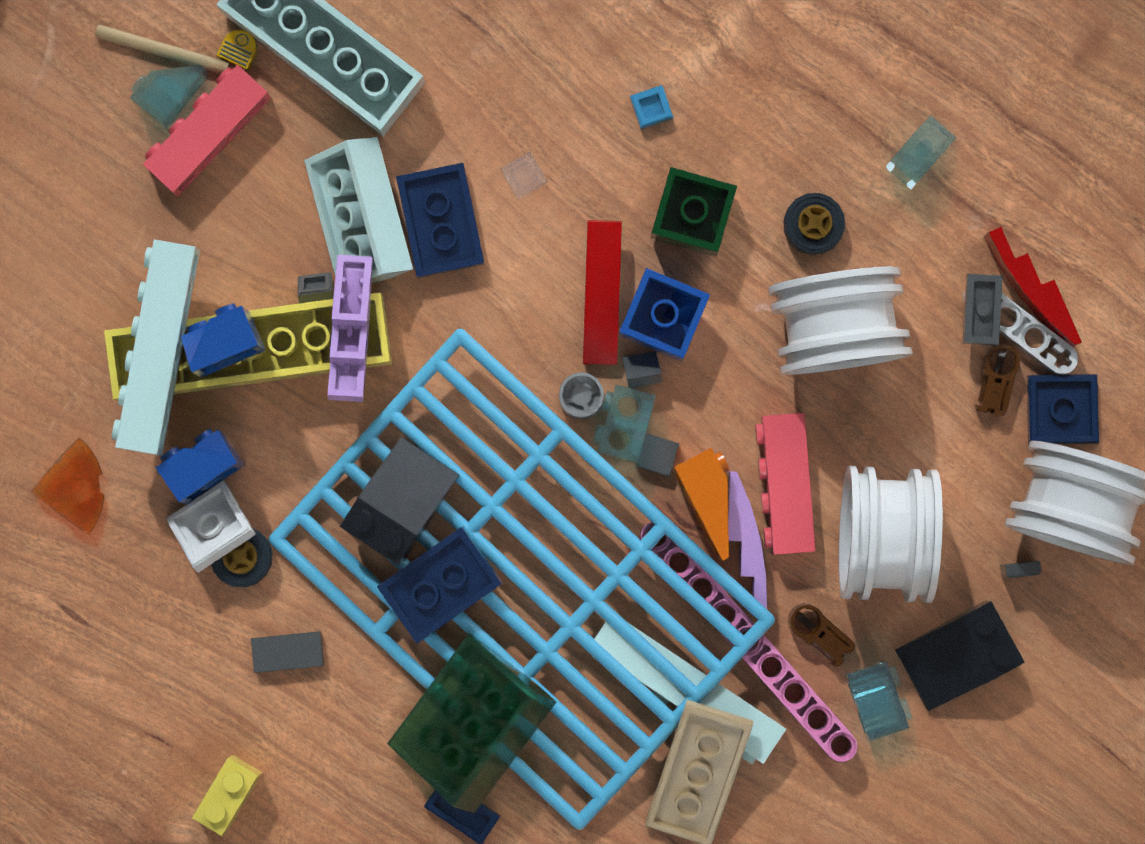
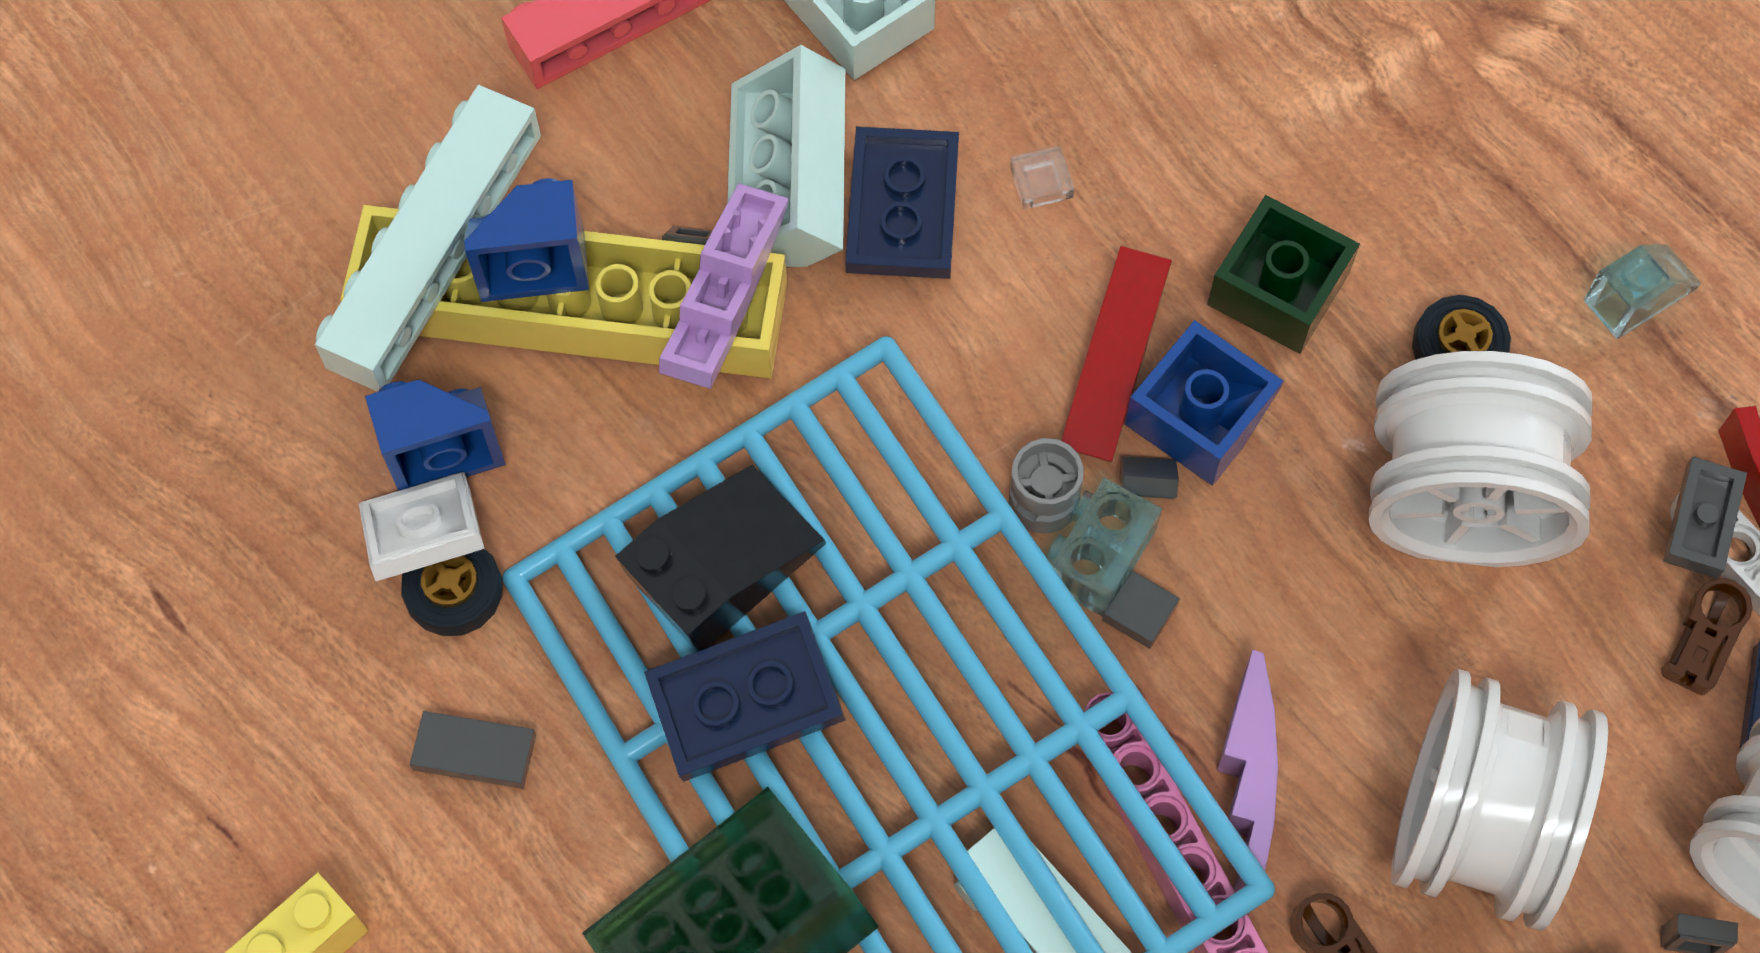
camera: 15 degrees right, 20 degrees down
clear orange brick [30,437,104,534] -> none
dark azure tile [630,85,673,130] -> none
orange slope [672,447,730,561] -> none
coral brick [755,413,816,555] -> none

